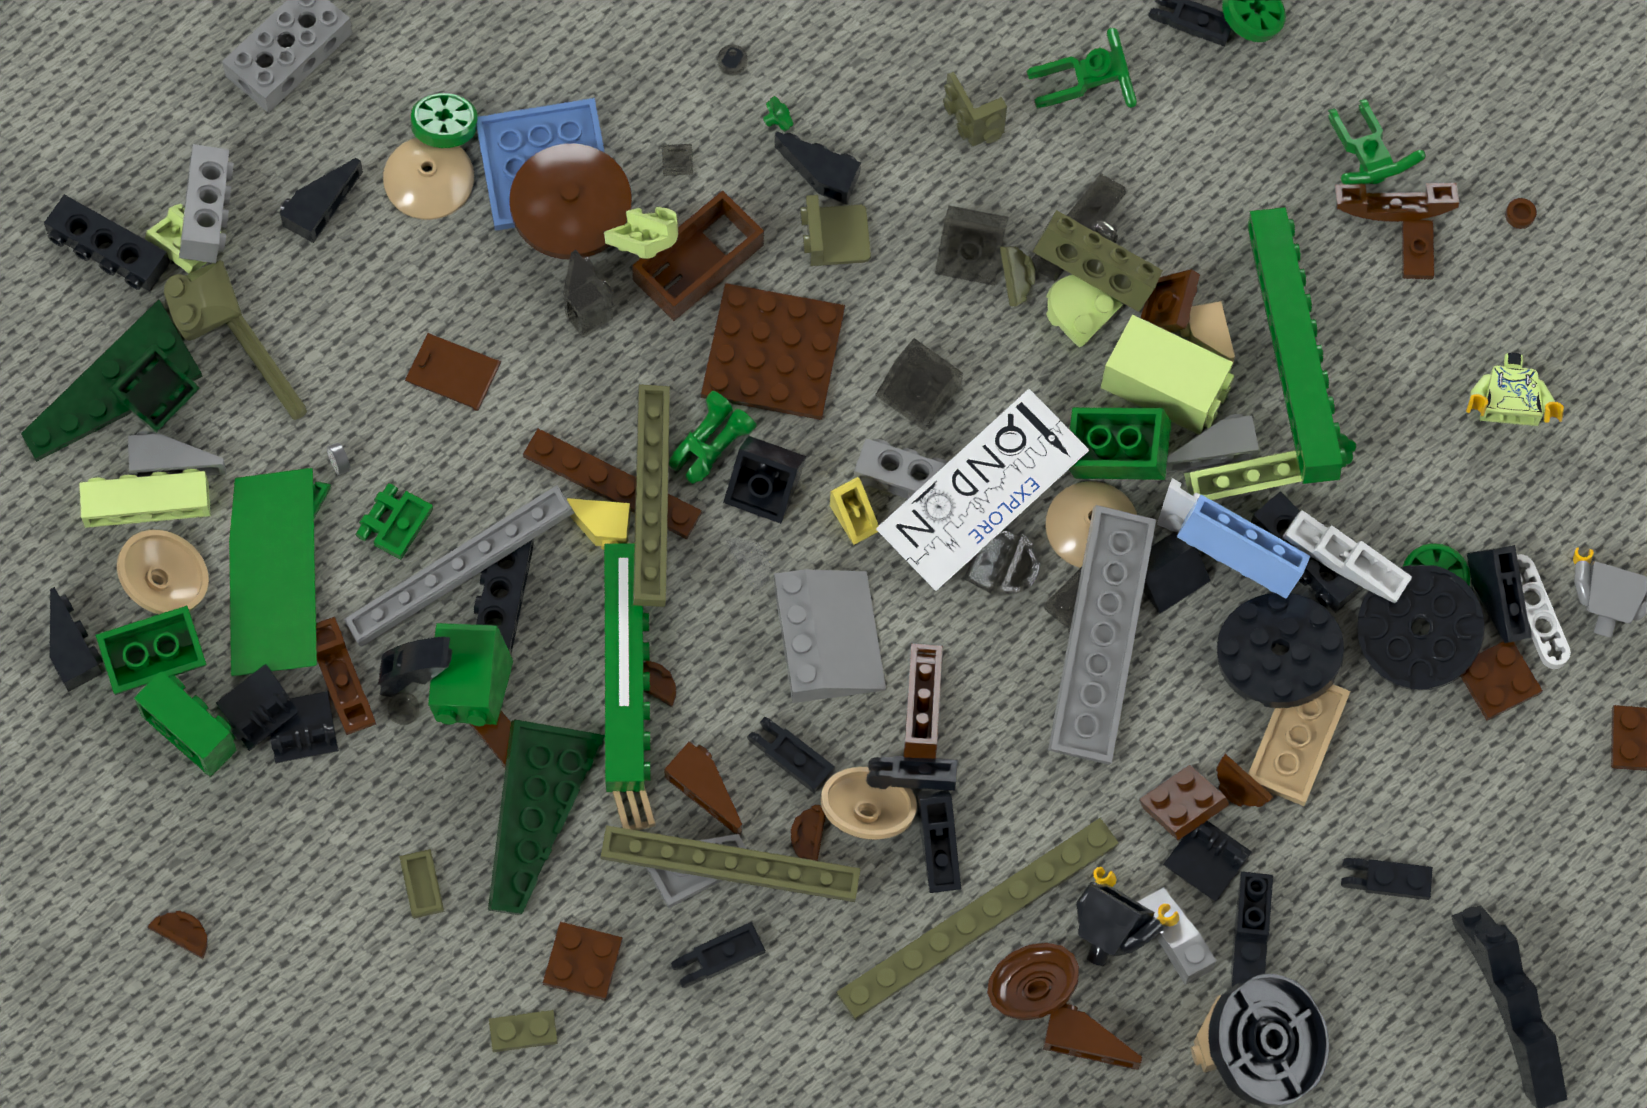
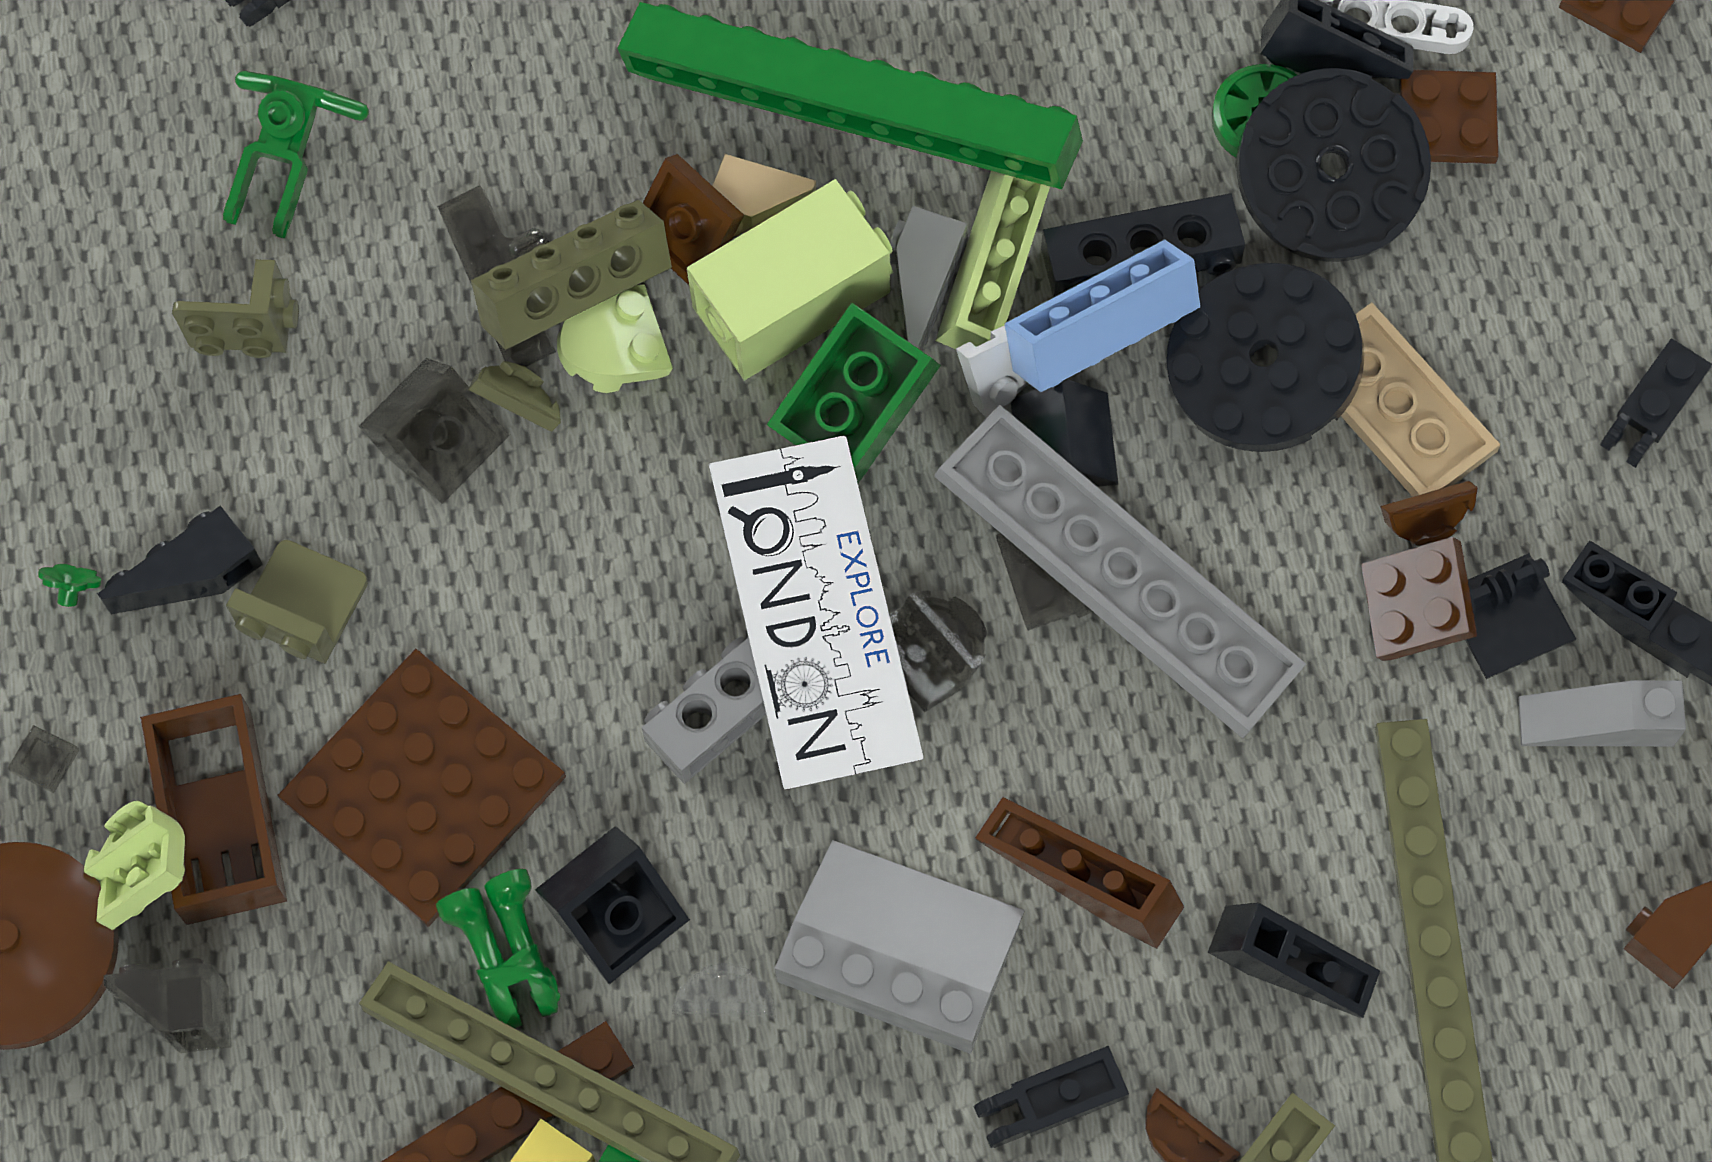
camera: 55 degrees left, 0 degrees up
tan dish [821,767,917,840] -> none
light yellow slope [830,477,879,545] -> none
black hinge [866,756,958,791] -> none
clear smoke slope [875,338,963,431] -> none
reddish brown hat [987,943,1080,1021] -> none
tan dish [1046,481,1137,568] -> none
black torso [1076,867,1179,966] -> none
white slope [1282,510,1412,603] -> none

